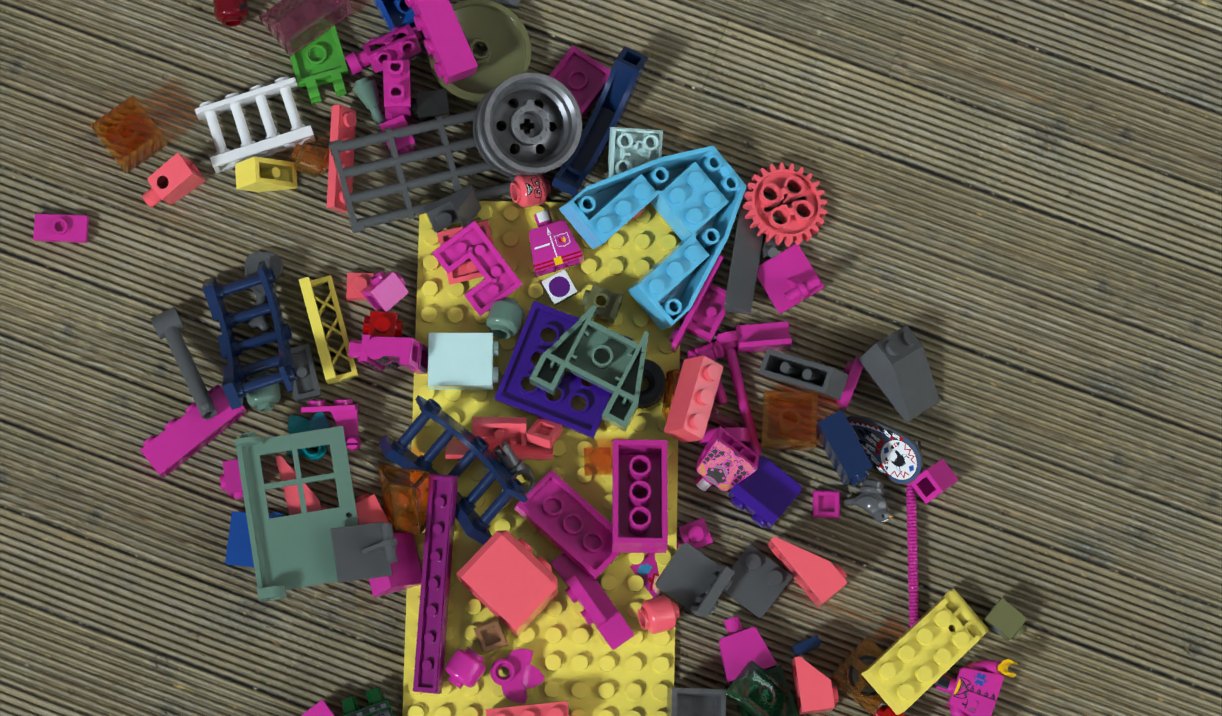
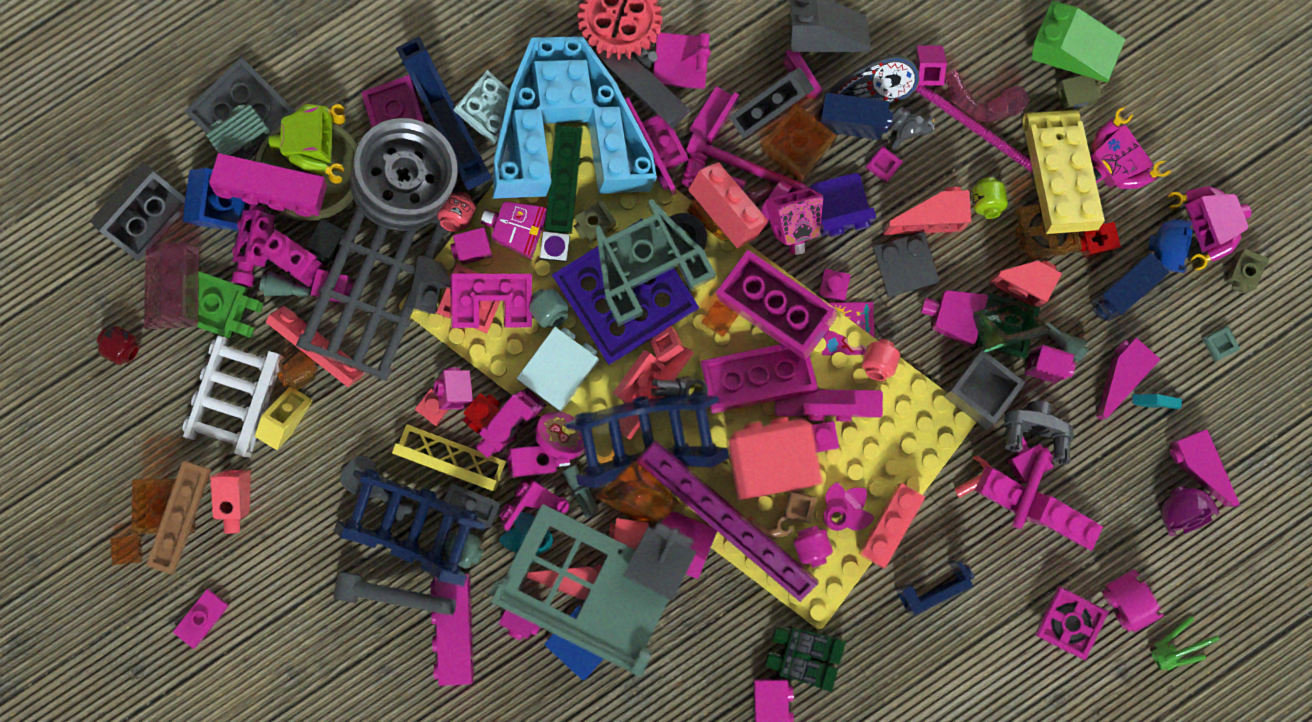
camera: 50 degrees left, 5 degrees up
dark grey bracket [655,543,735,617] -> none
dark blue tile [791,635,821,657] -> none
none -> clear orange tile [110,535,142,565]
none -> medium nougat plate [146,461,211,574]
none -> lime torso [269,104,345,183]
none -> dark pink brick [450,227,493,265]
none -> dark pink torso [506,446,570,479]
none -> tile [535,412,584,459]
none -> dark green plate [545,125,583,234]
none -> sand green axle [562,465,599,518]
none -> medium nougat piece [747,516,794,540]
none -> dark pink brick [811,421,839,453]
none -> clear pink piece [945,69,1029,122]
none -> lime head [971,177,1008,219]
none -> bright green slope [1031,0,1125,83]

